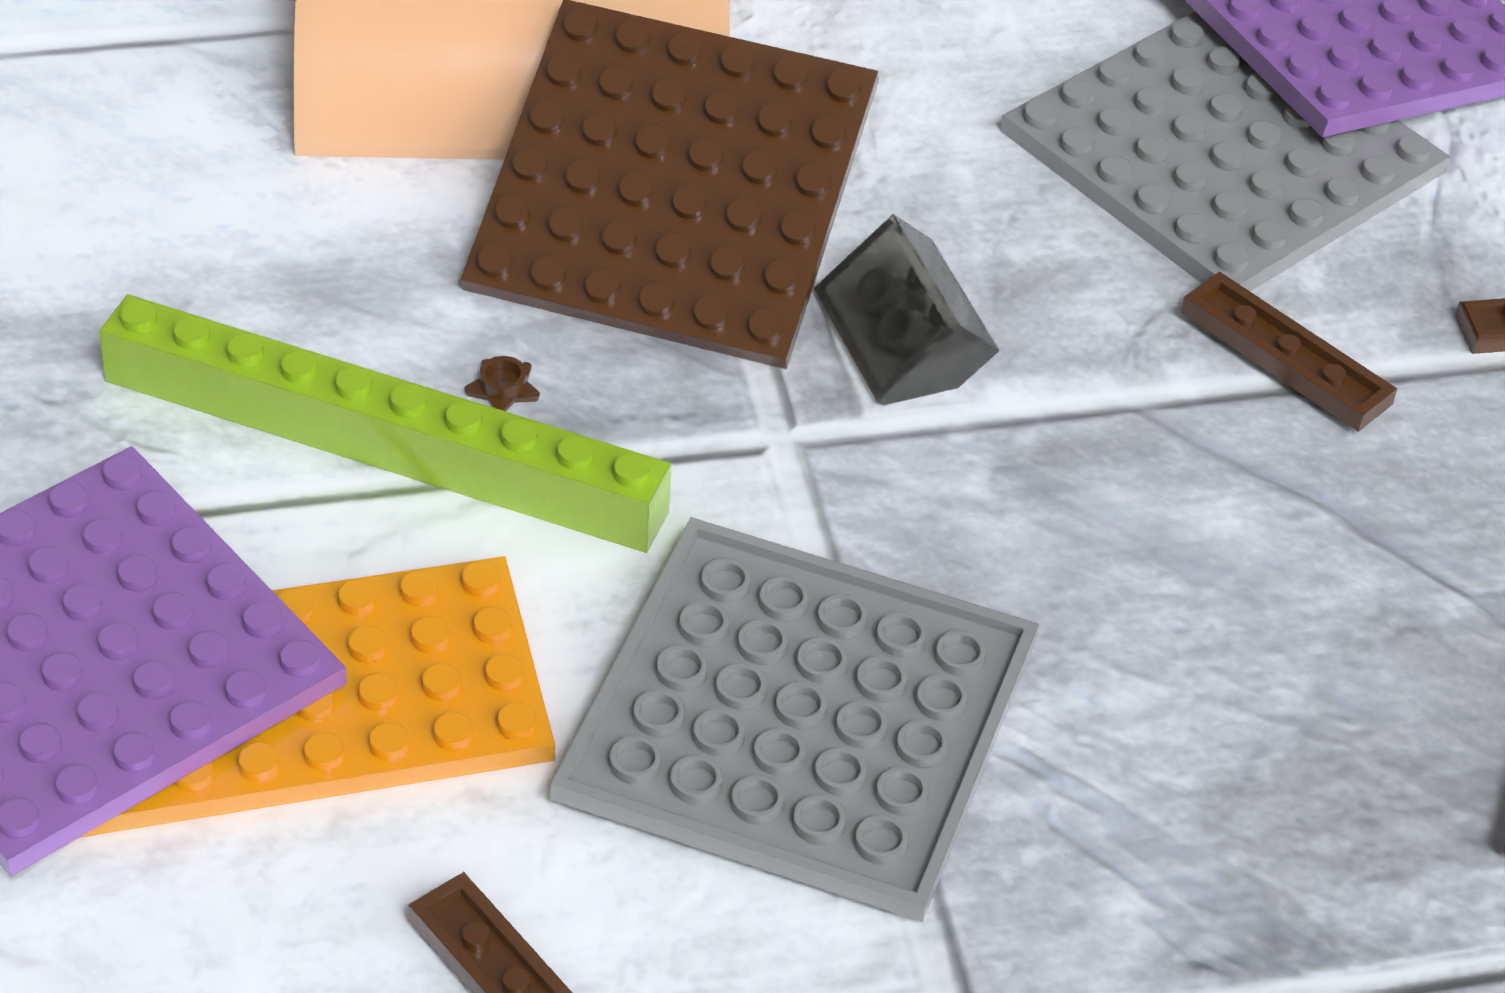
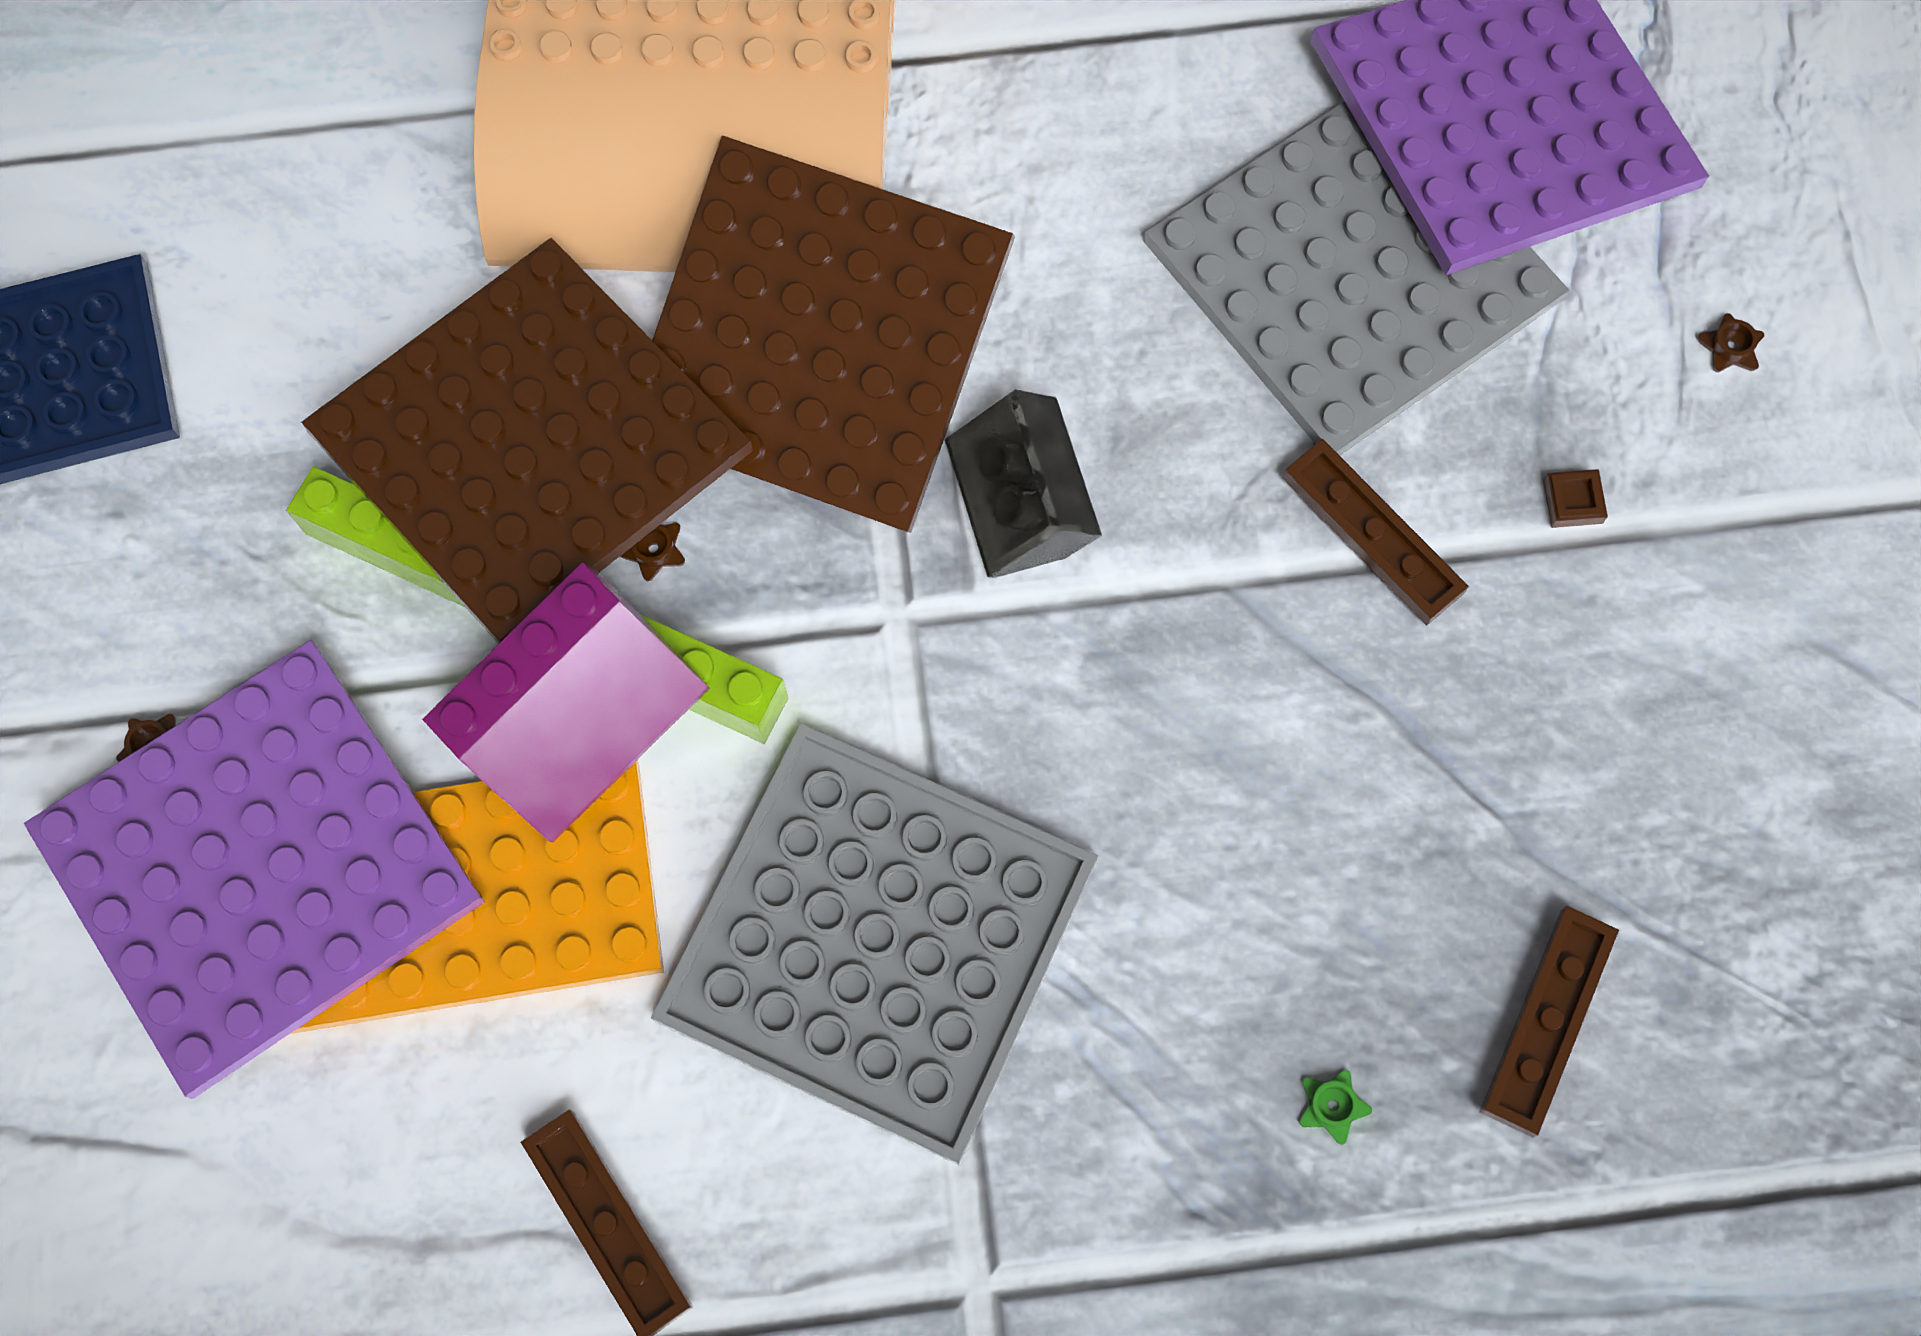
camera: 10 degrees right, 25 degrees up
none -> reddish brown plate [301,238,753,644]
none -> slope [422,562,710,842]
none -> bright green plate [1300,1070,1372,1145]

